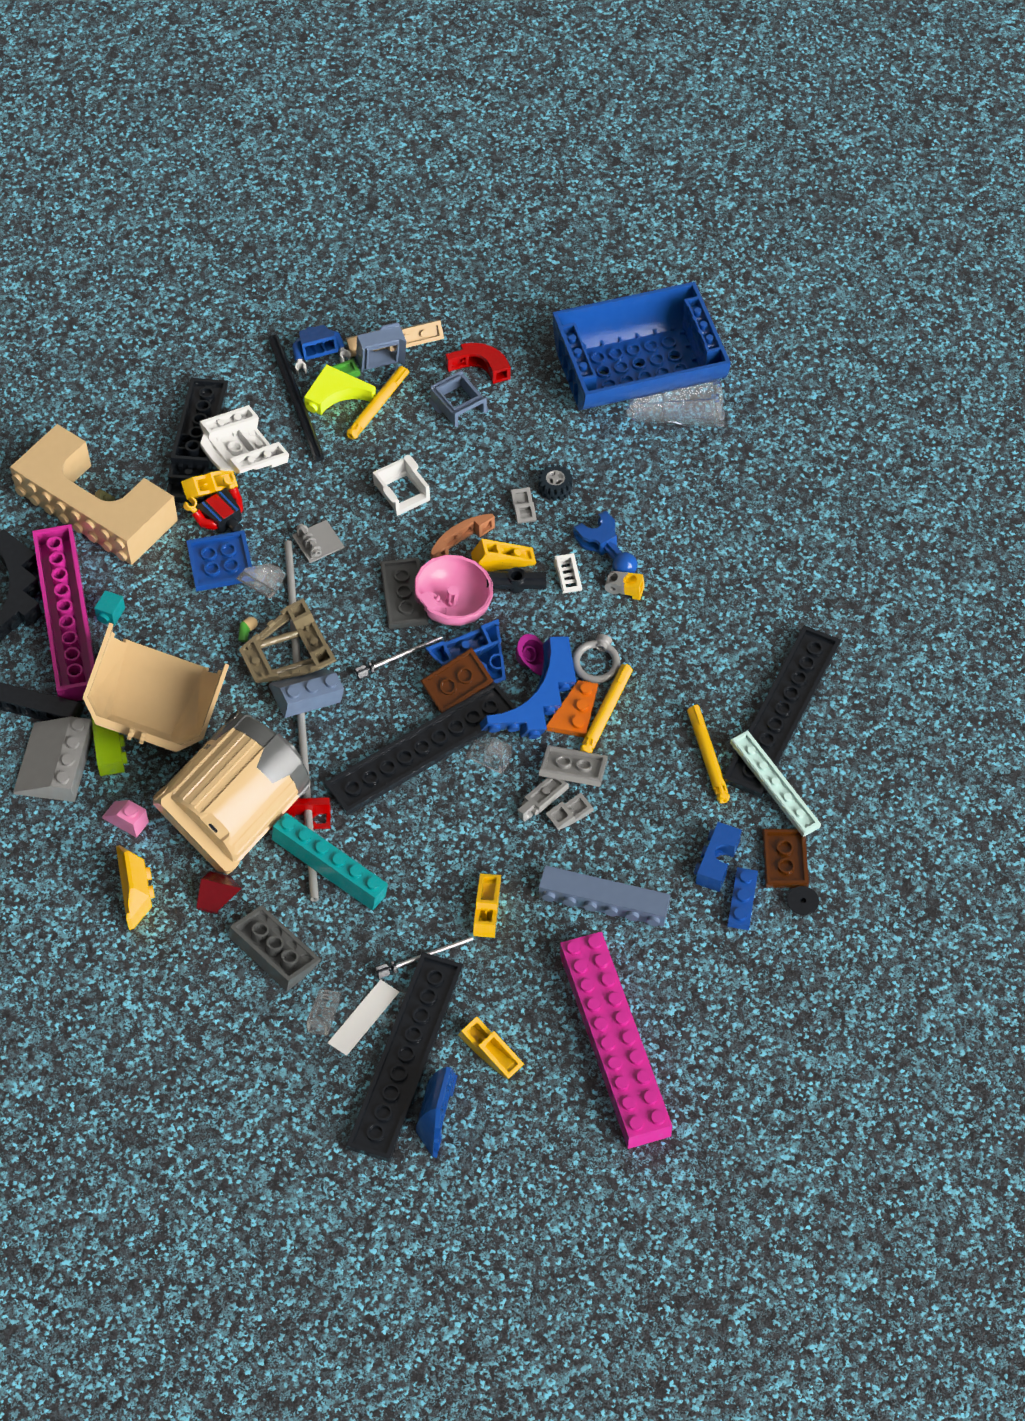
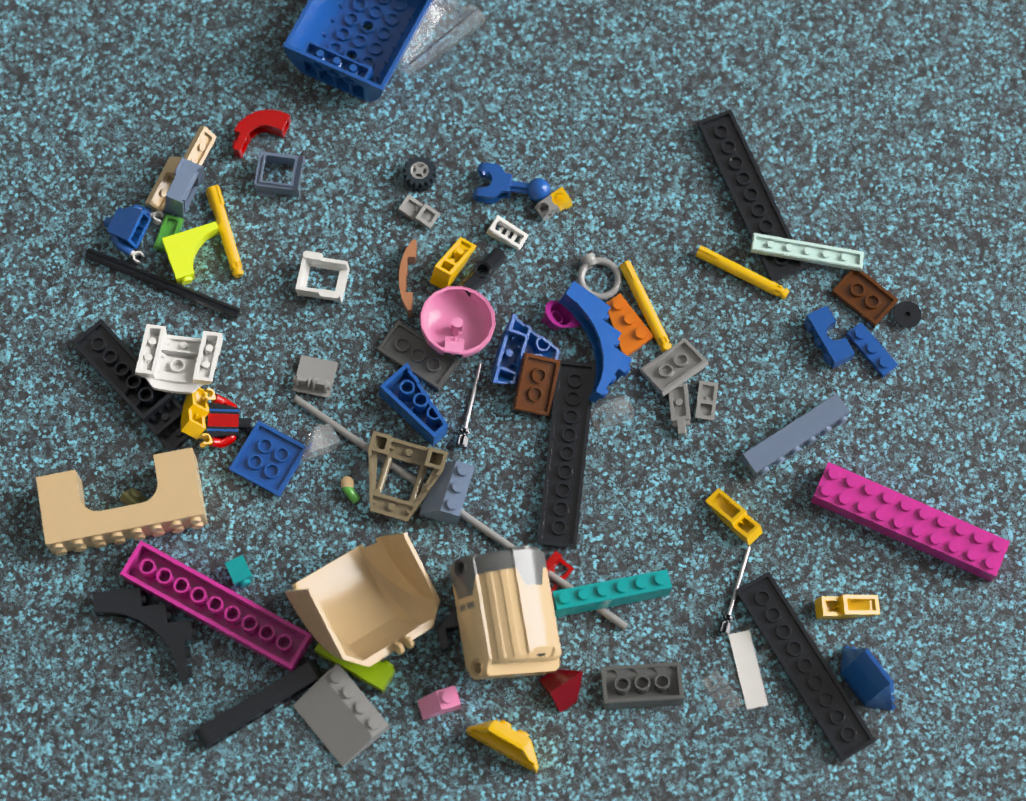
camera: 50 degrees left, 15 degrees up
none -> blue wedge [379,363,448,446]

